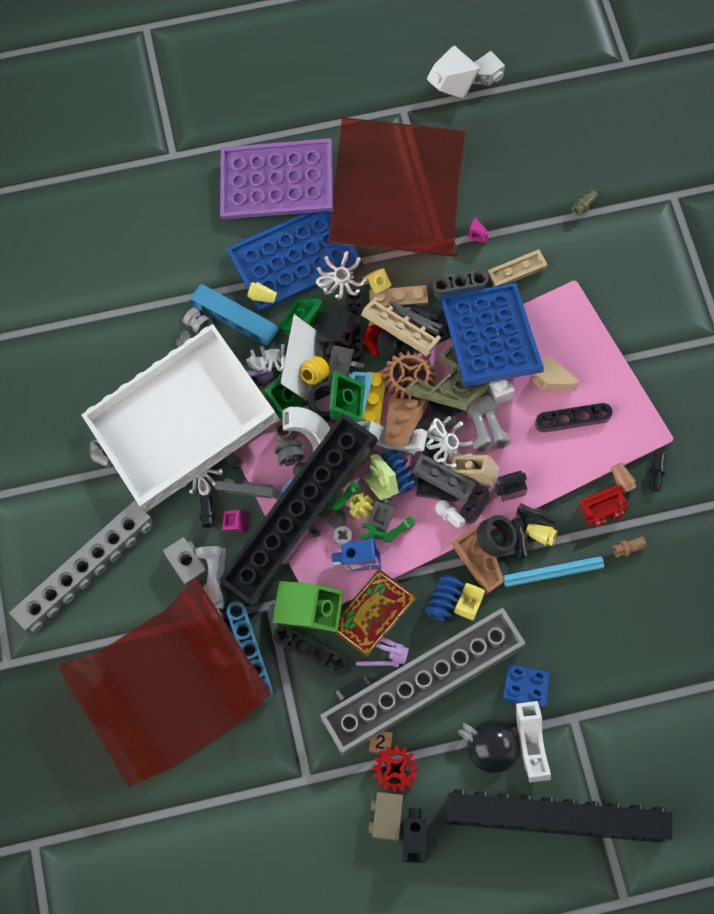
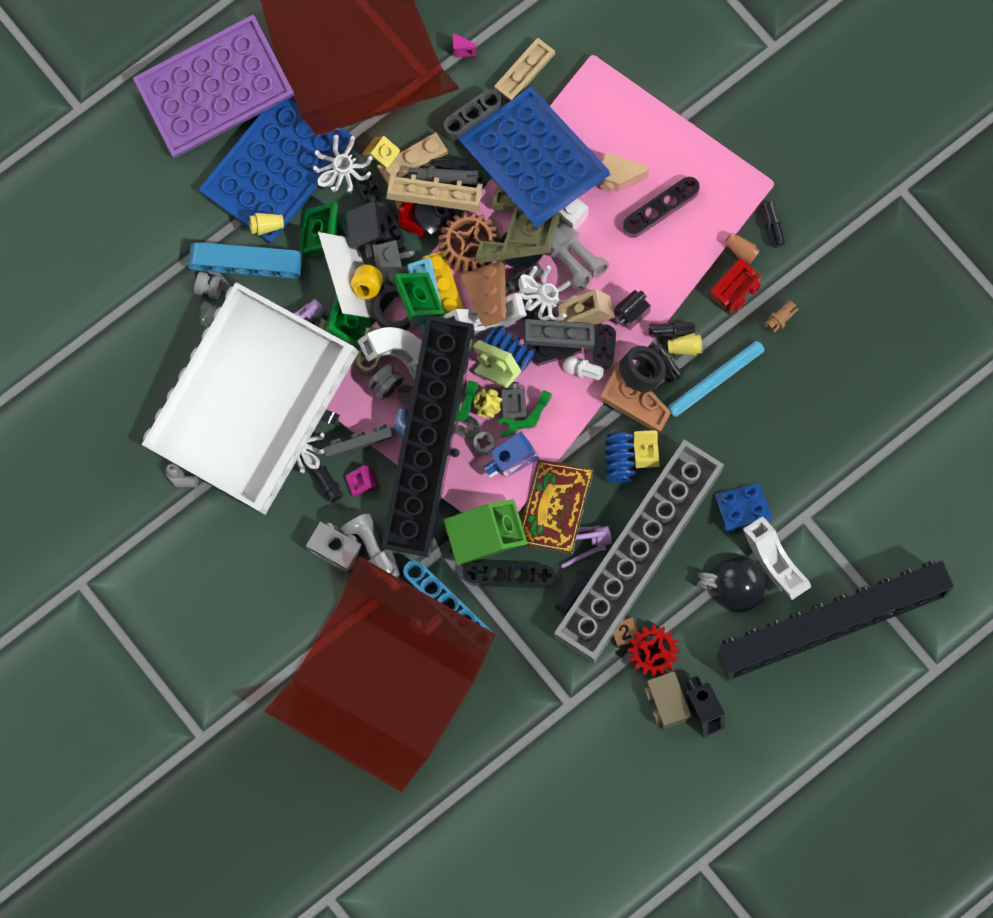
camera: 25 degrees left, 5 degrees up
light grey brick [9,501,153,635] -> none
white animal [246,344,286,372] -> none

